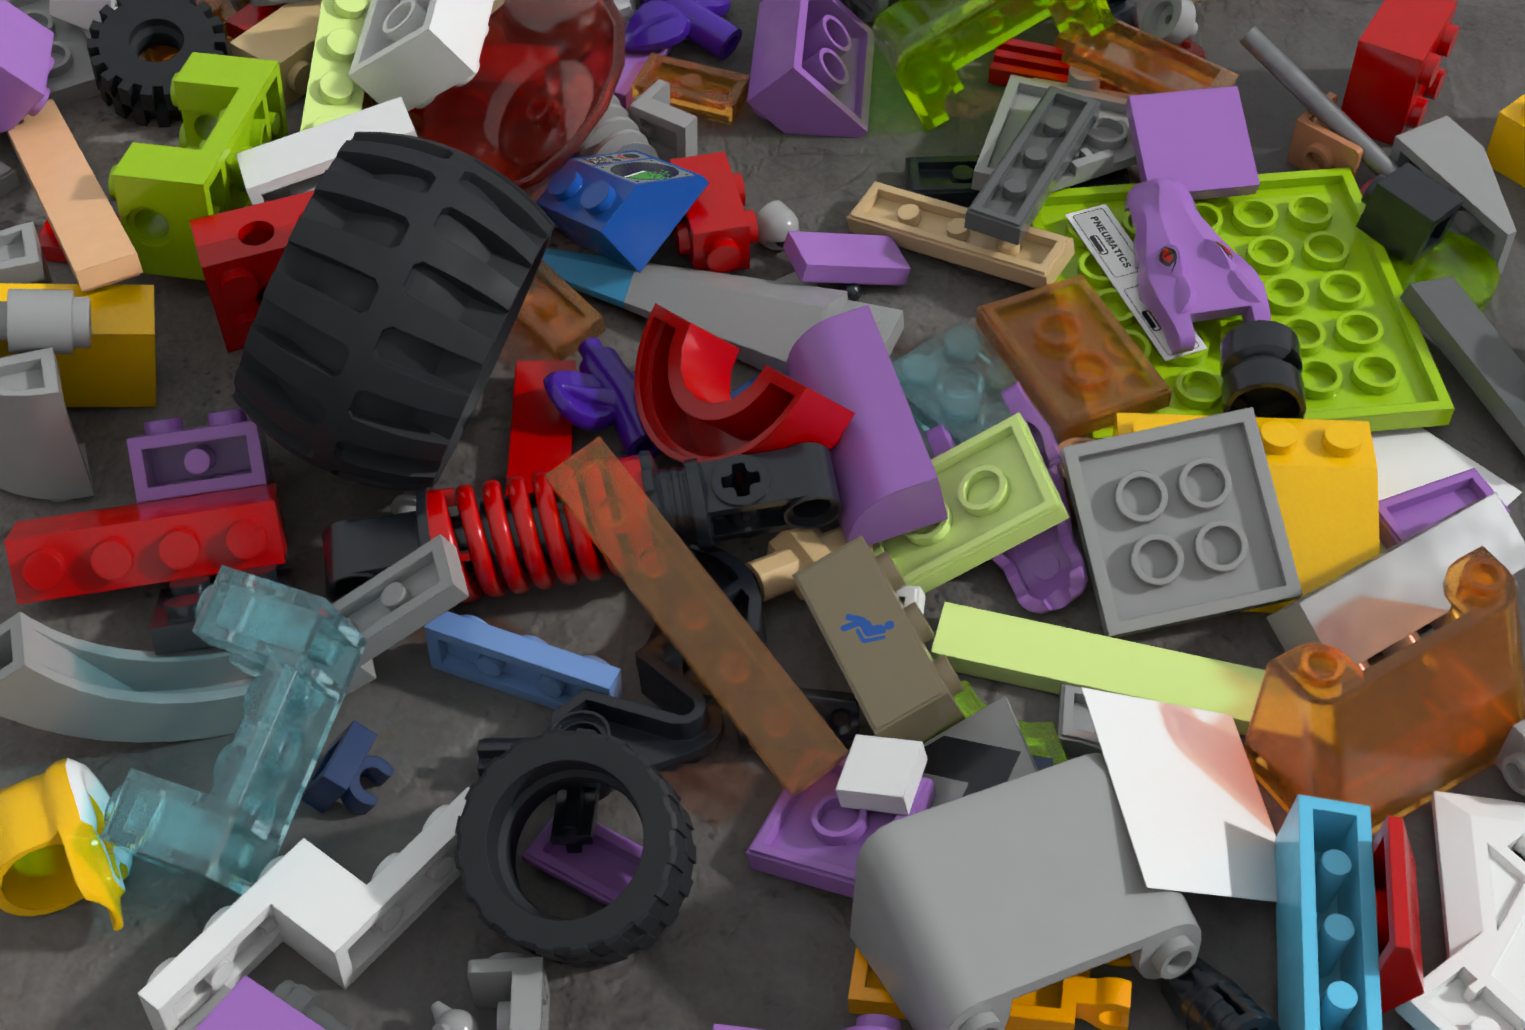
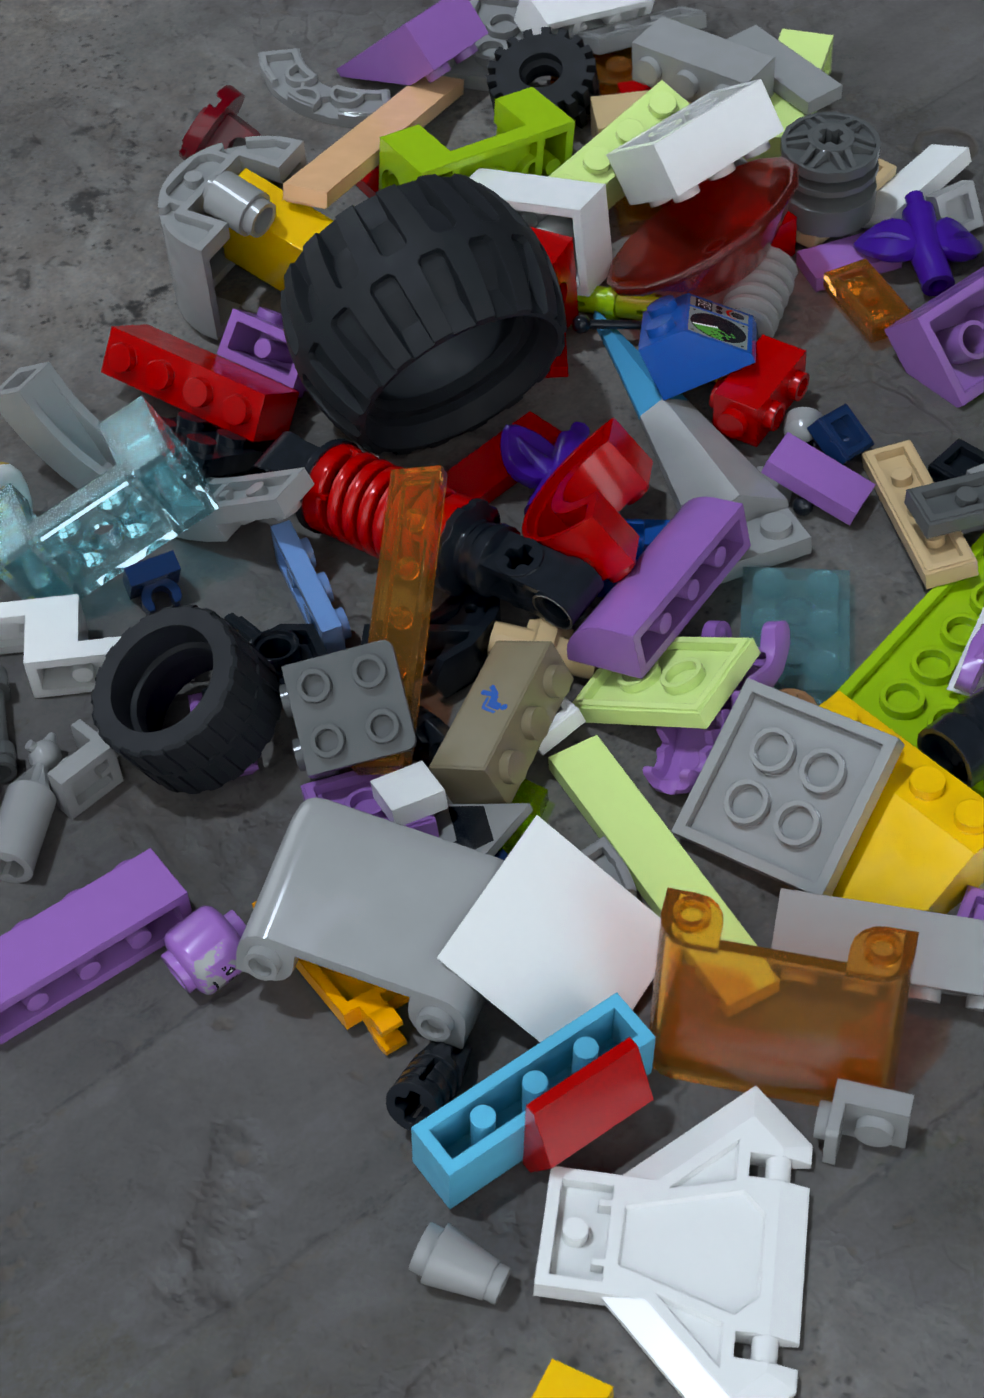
camera: 50 degrees right, 0 degrees up
clear orange plate [516,260,606,360] -> none
light grey bracket [629,79,698,163] -> none
clear orange tile [976,274,1172,442] -> none
none -> dark grey bracket [279,640,417,780]
none -> dark blue tile [807,403,875,465]

